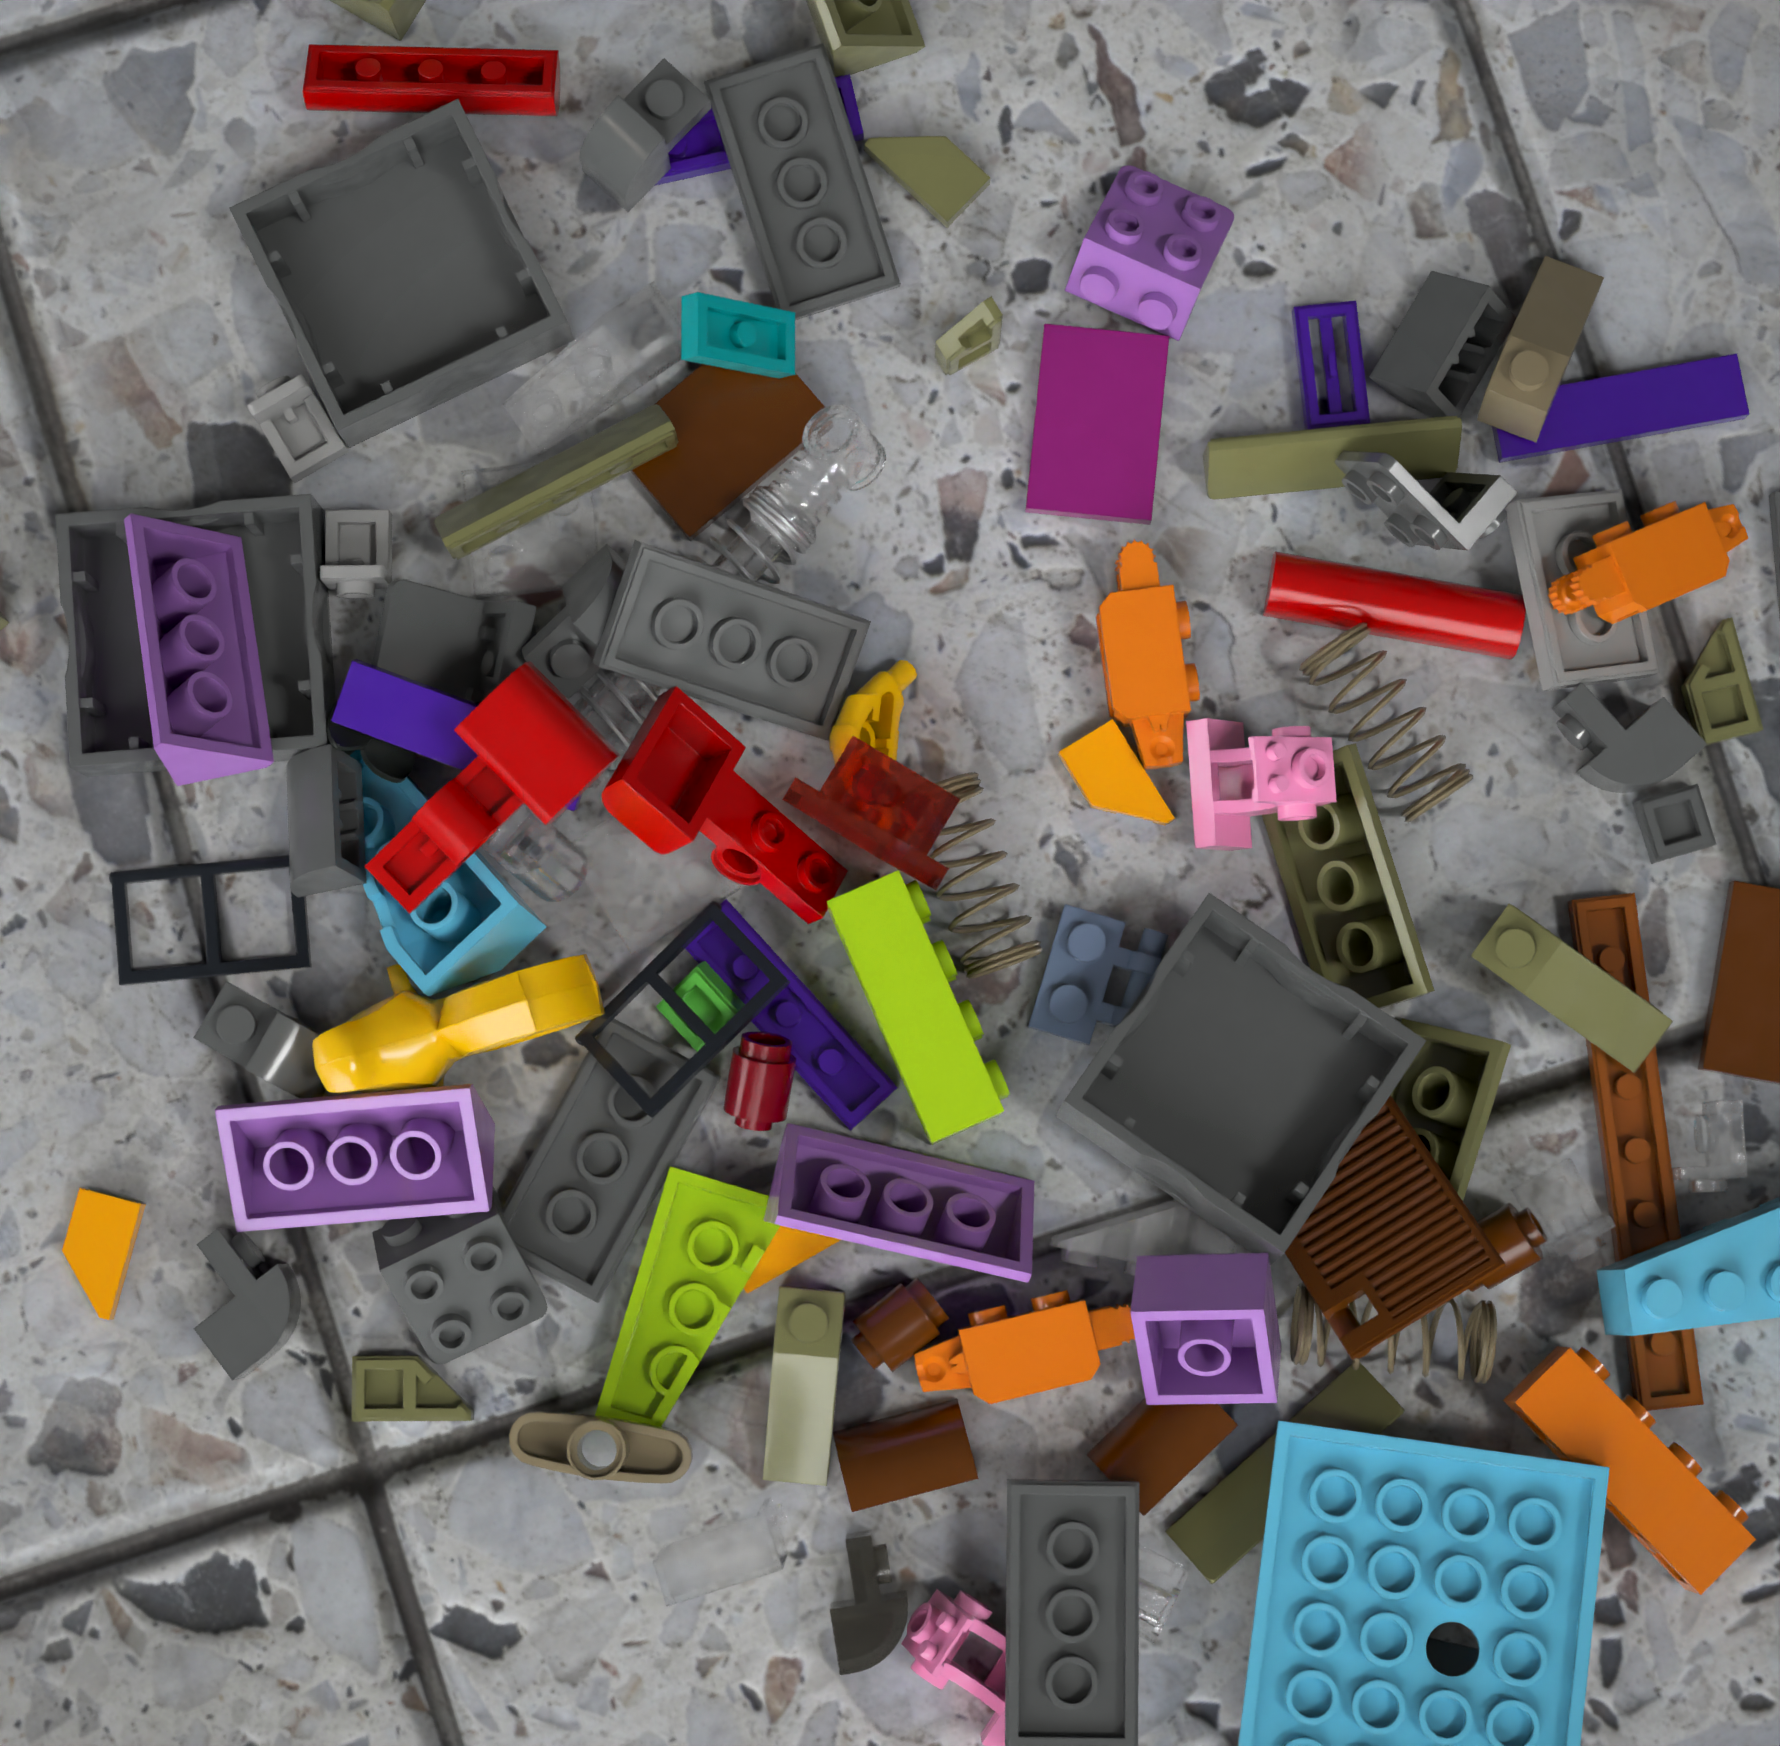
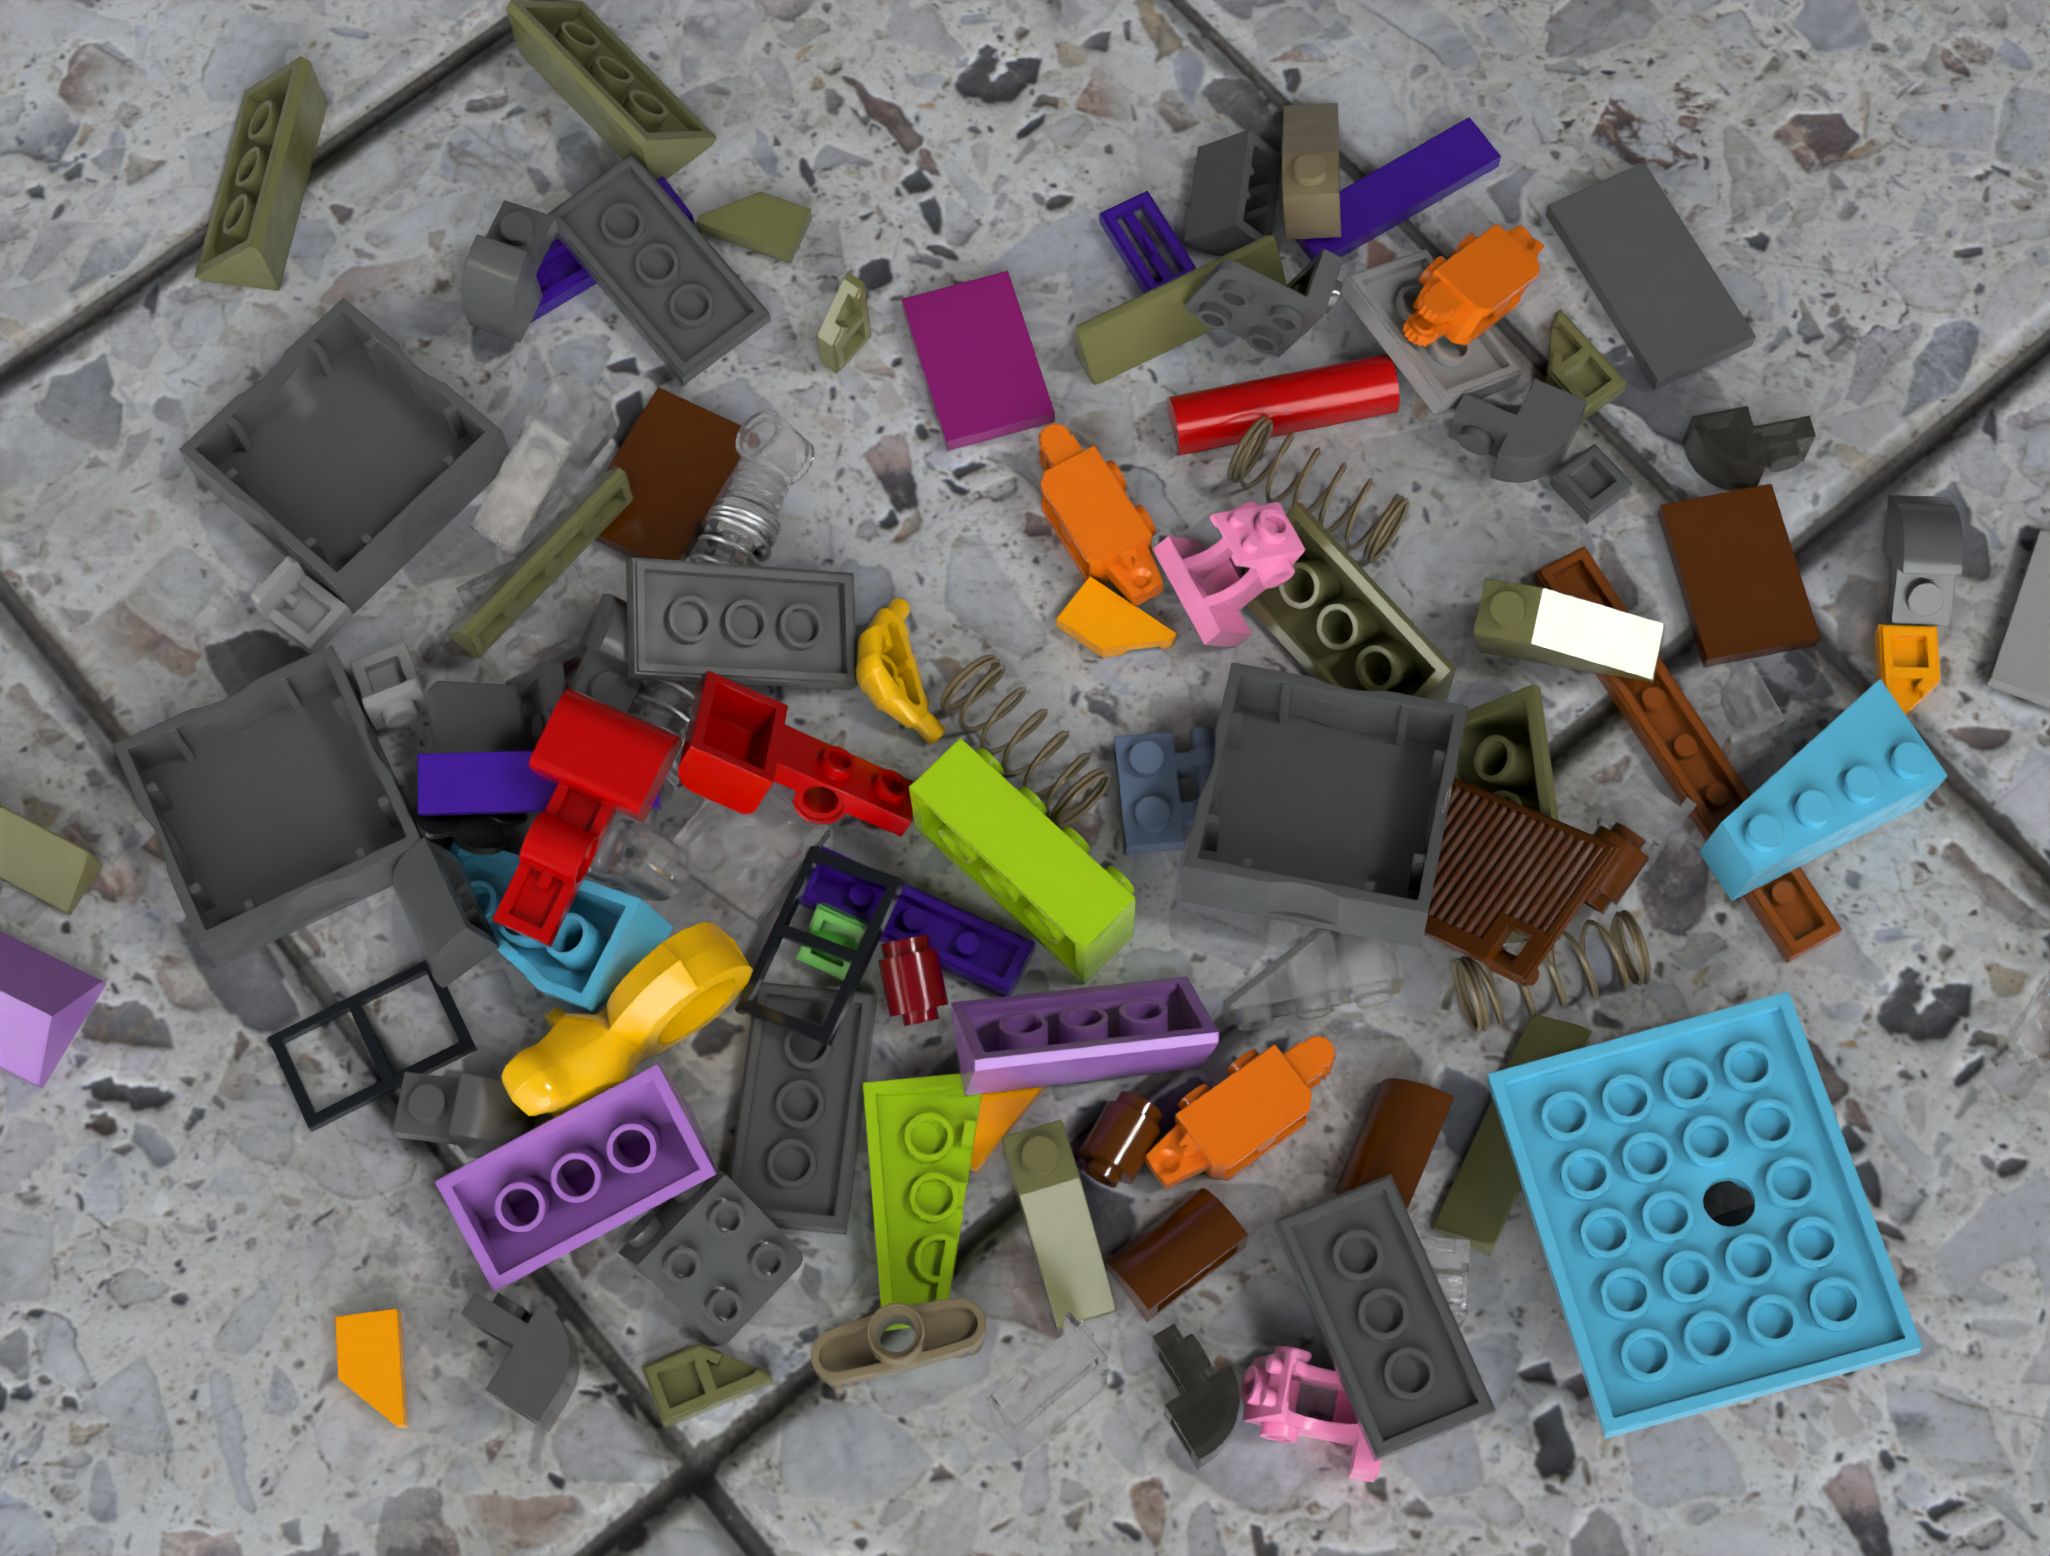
camera: 20 degrees left, 15 degrees down
medium lavender slope [124,513,274,786] -> none
red brick [302,44,560,116] -> none
teal plate [681,292,795,379] -> none
clear red bracket [782,736,960,890] -> none
medium lavender bracket [1065,165,1234,341] -> none
medium lavender brick [1130,1253,1281,1405] -> none
orange brick [1503,1346,1756,1595] -> none

